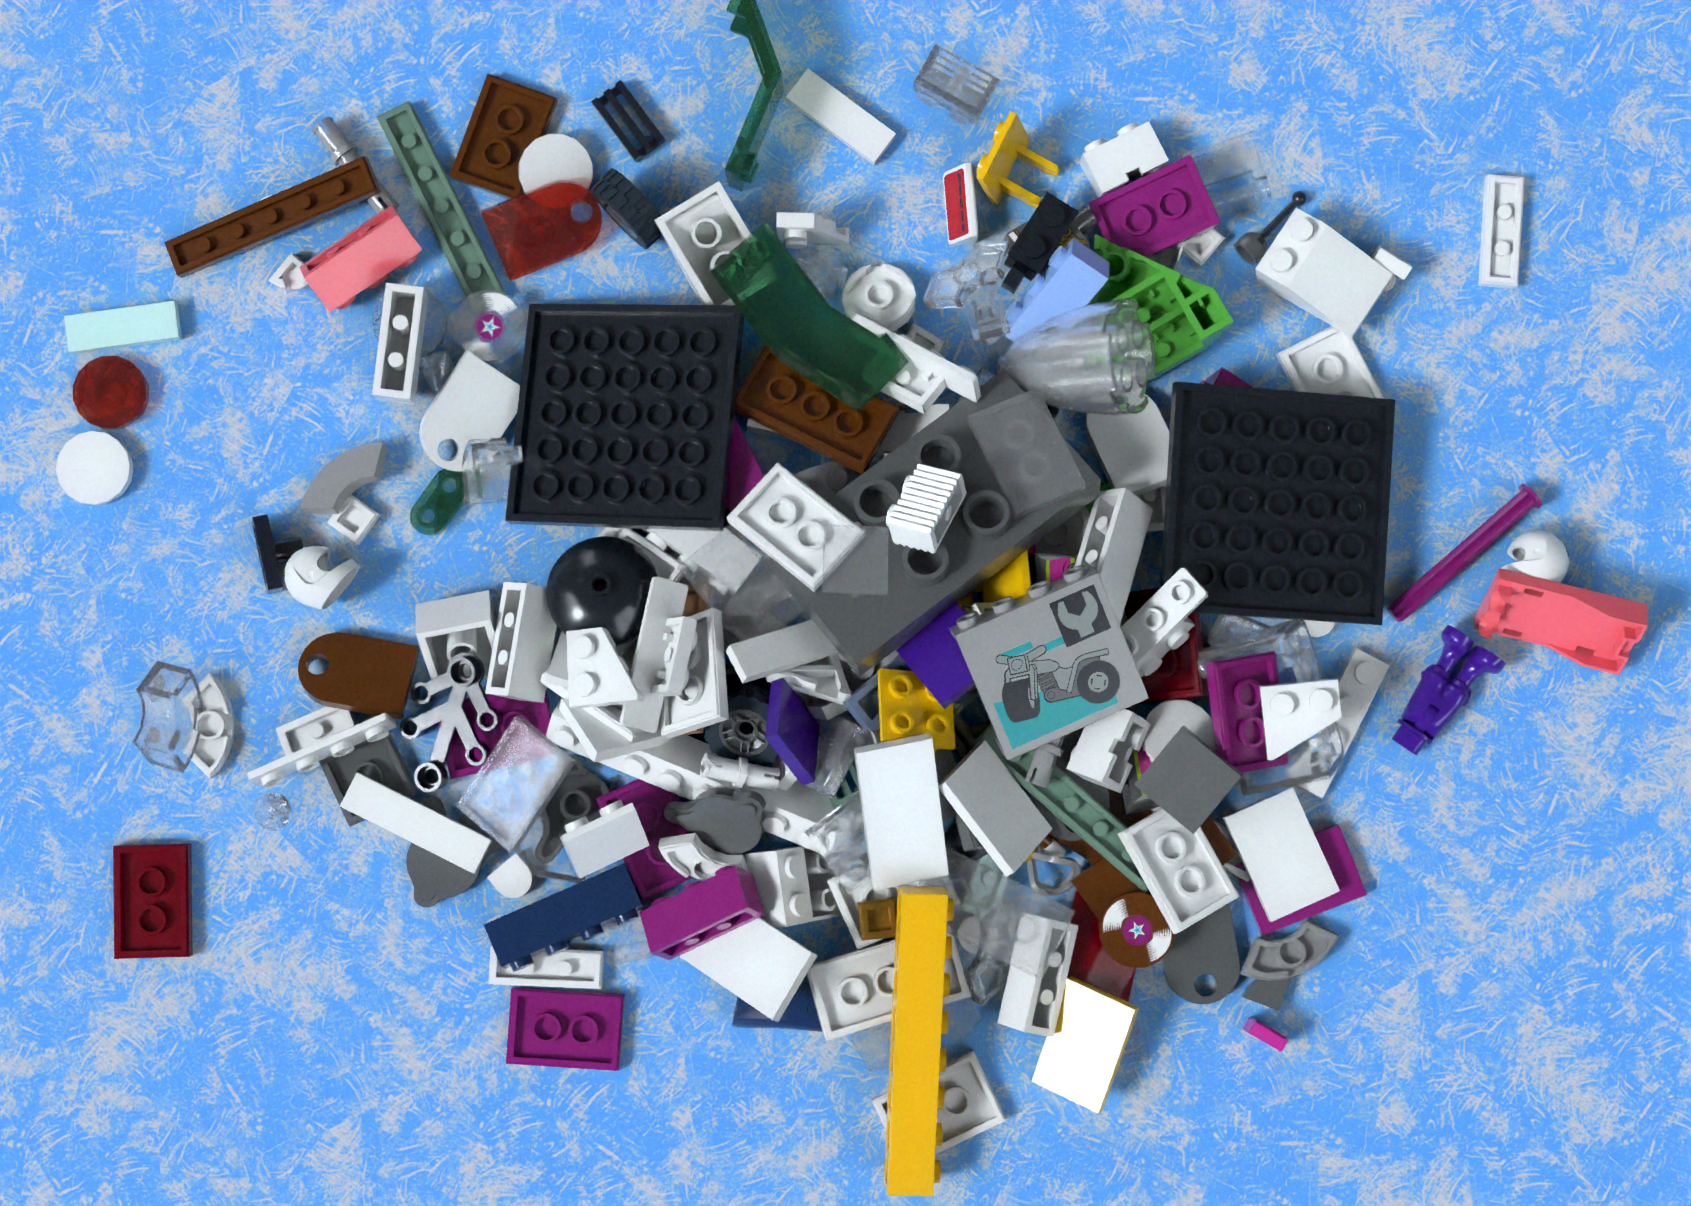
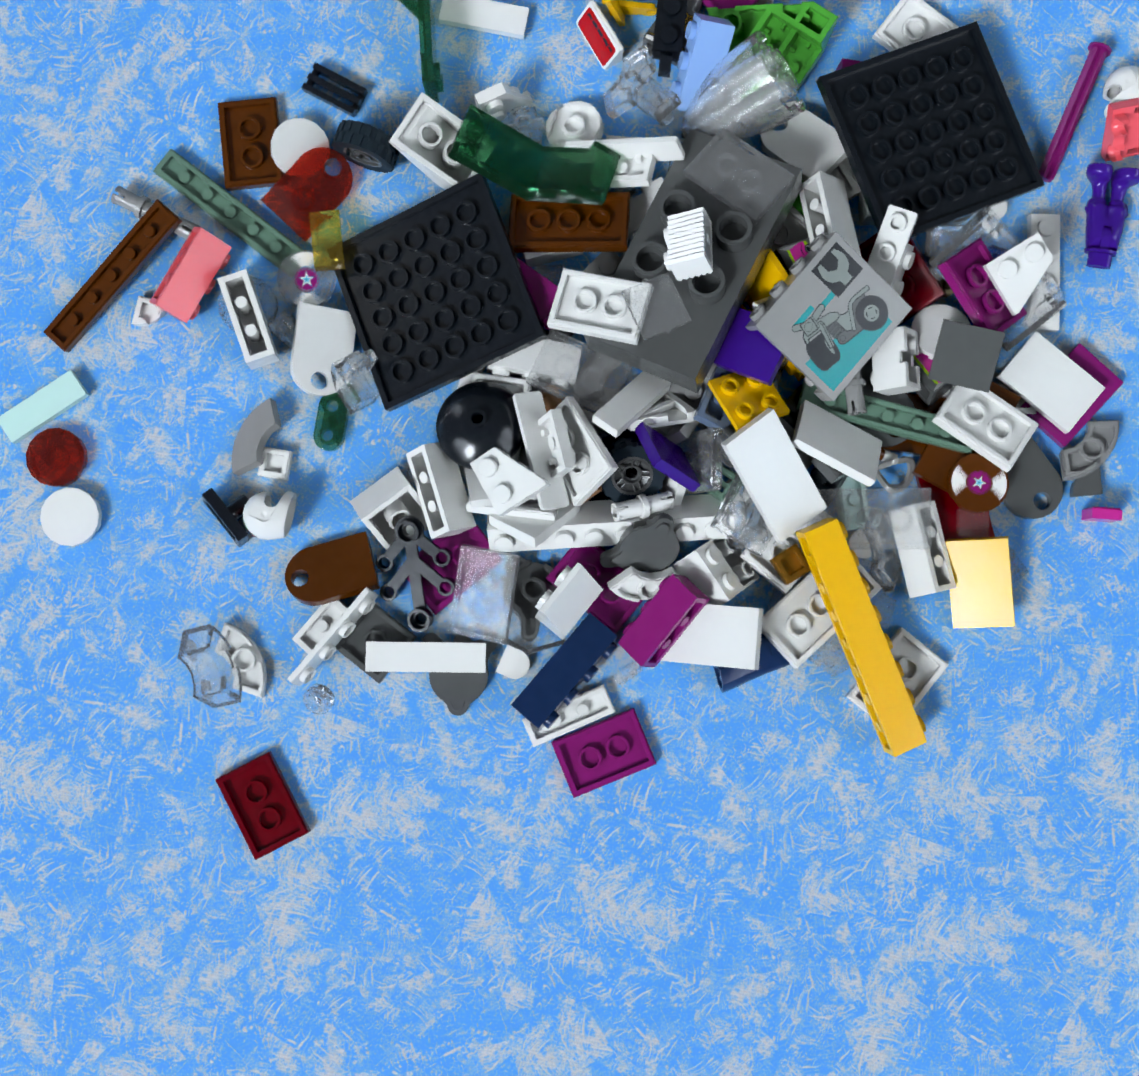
camera: 25 degrees left, 0 degrees up
none -> clear yellow tile [309,210,345,272]

